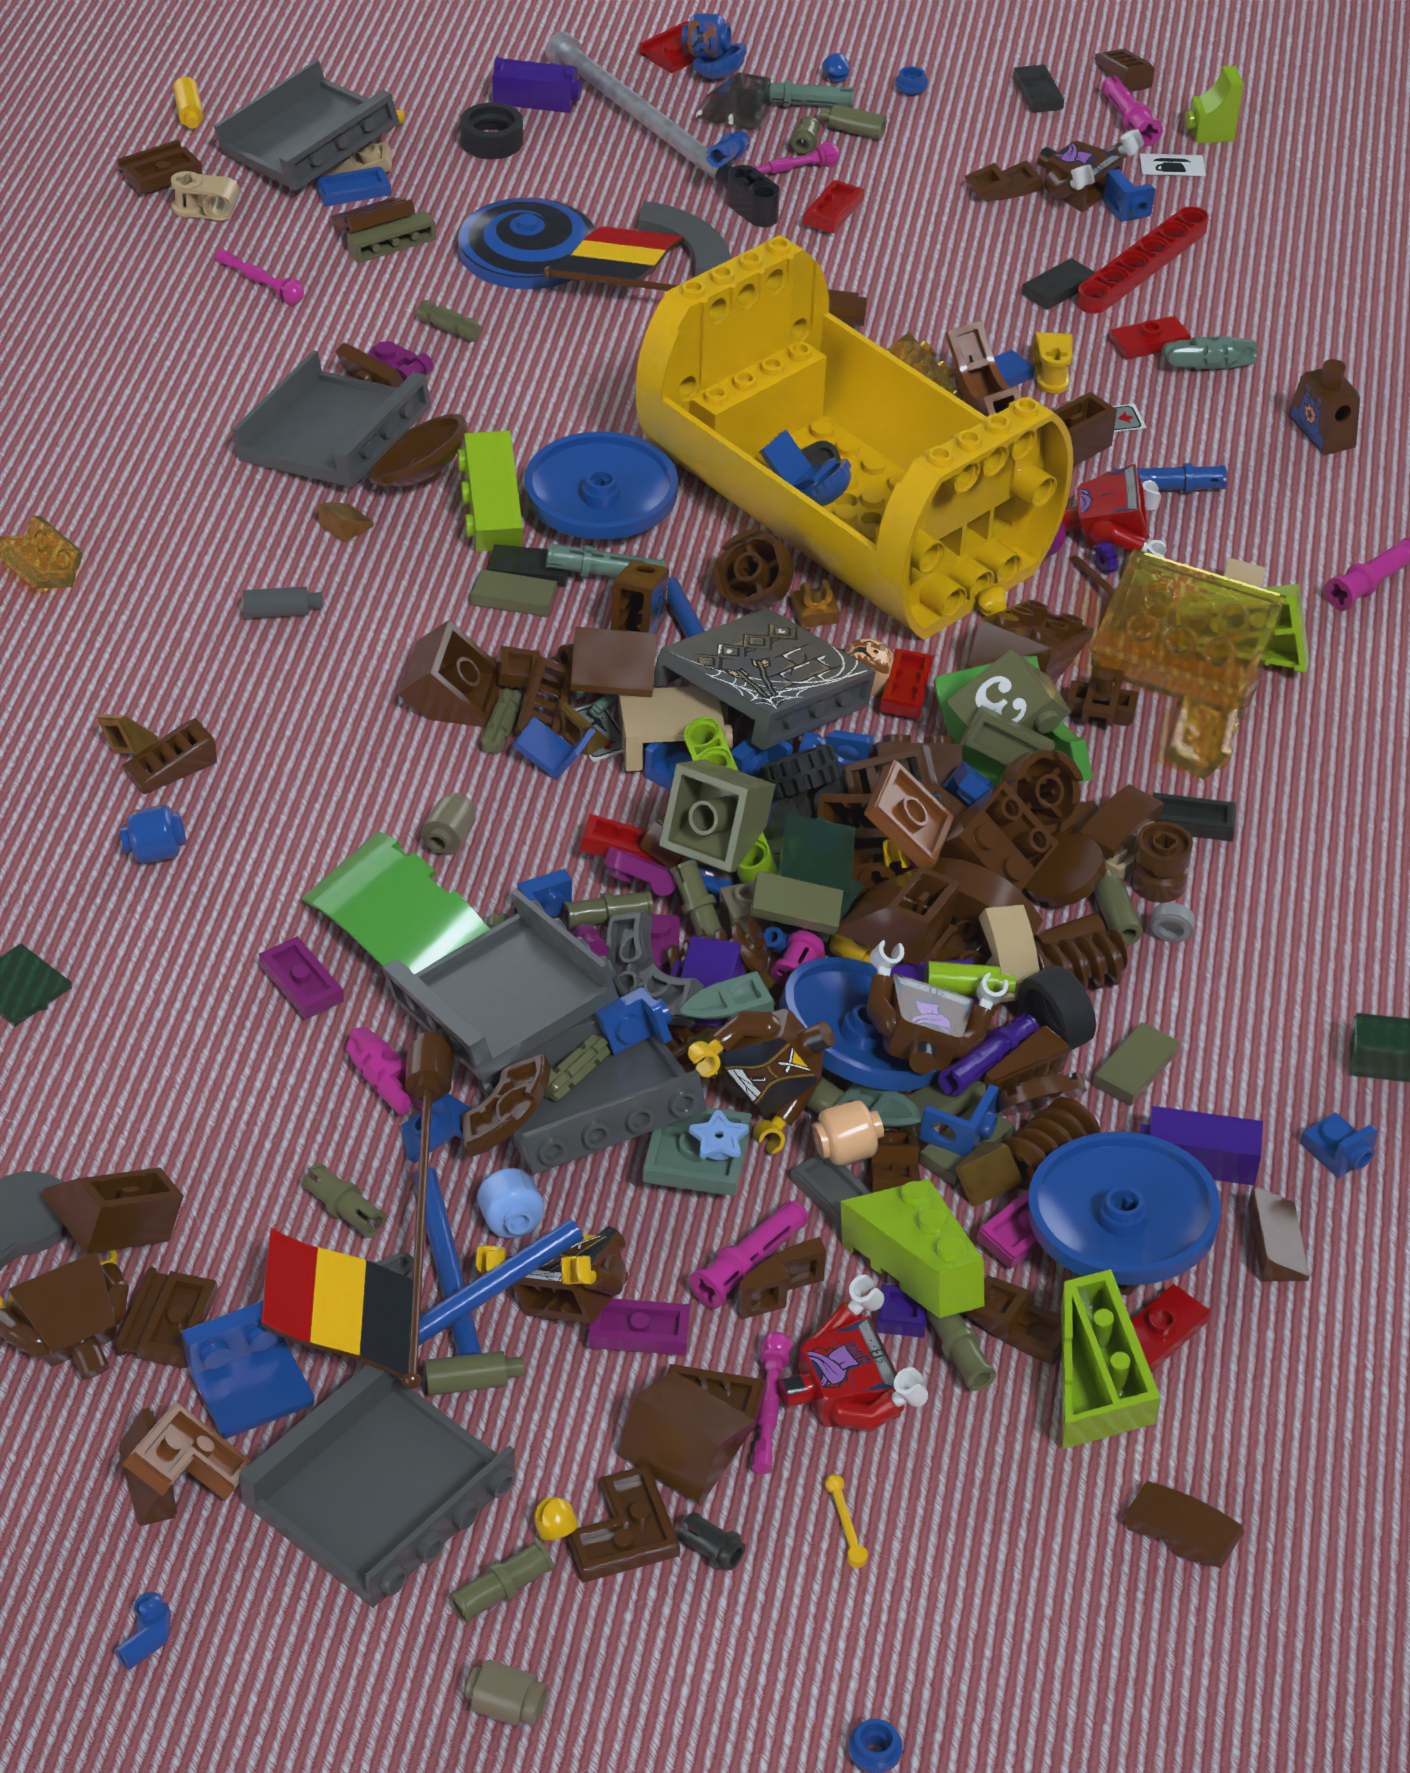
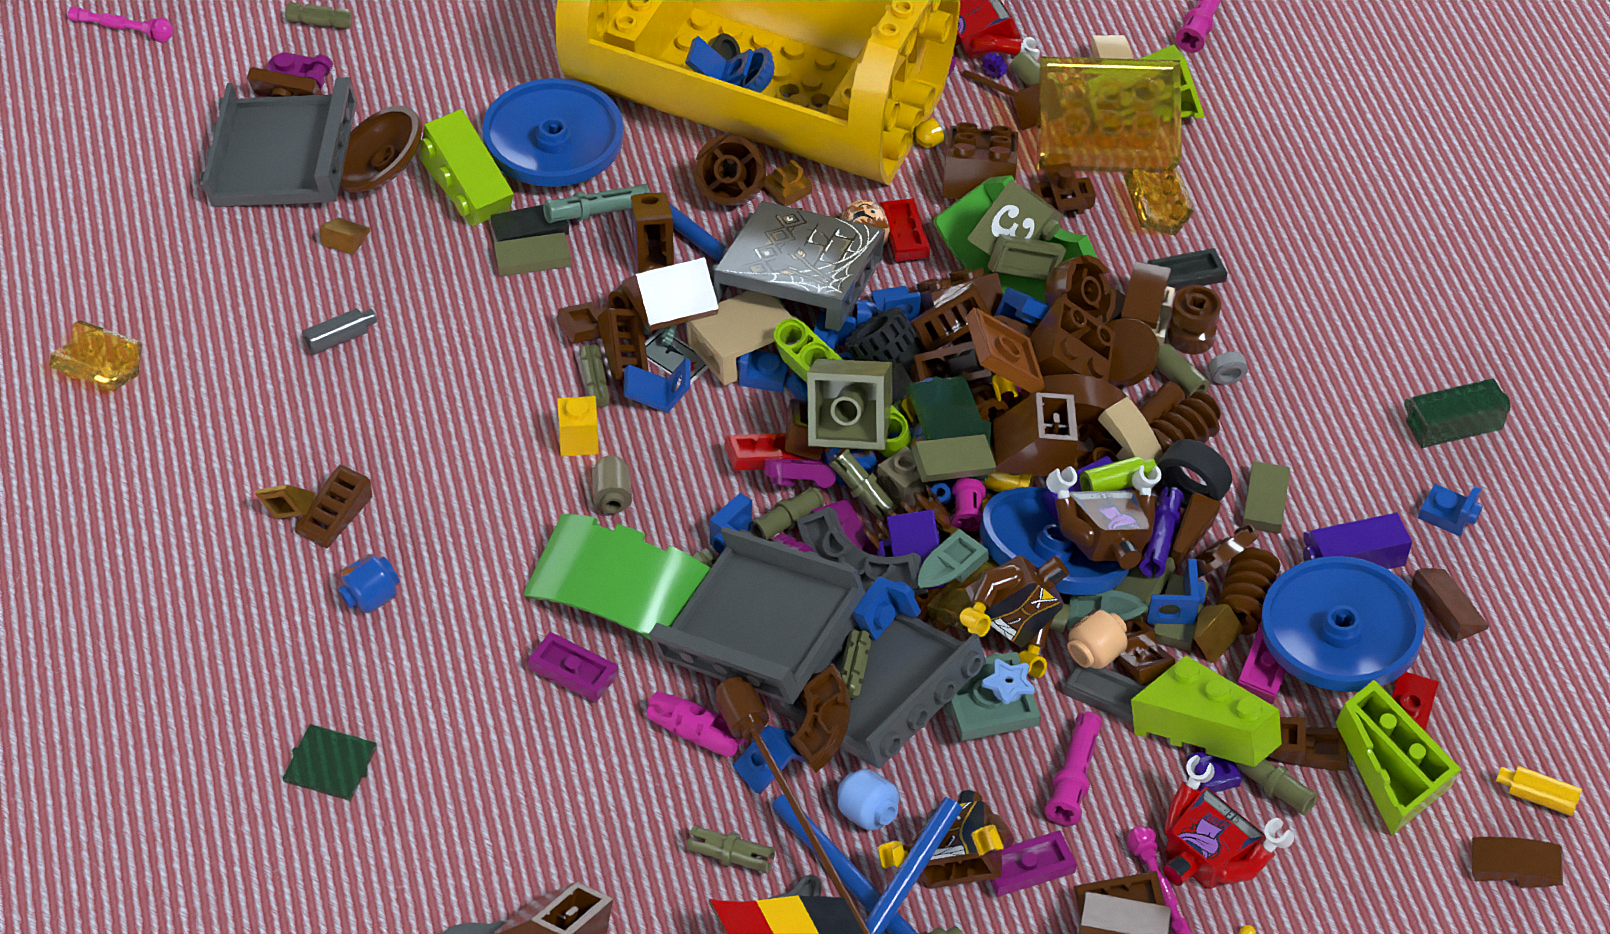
camera: 25 degrees left, 5 degrees up
reddish brown slope [398,620,501,727] -> none
pearl gold slope [561,702,609,756] -> none
reddish brown slope [738,1237,827,1320] -> none
none -> yellow brick [557,396,599,457]
none -> yellow cylinder [1496,765,1582,816]

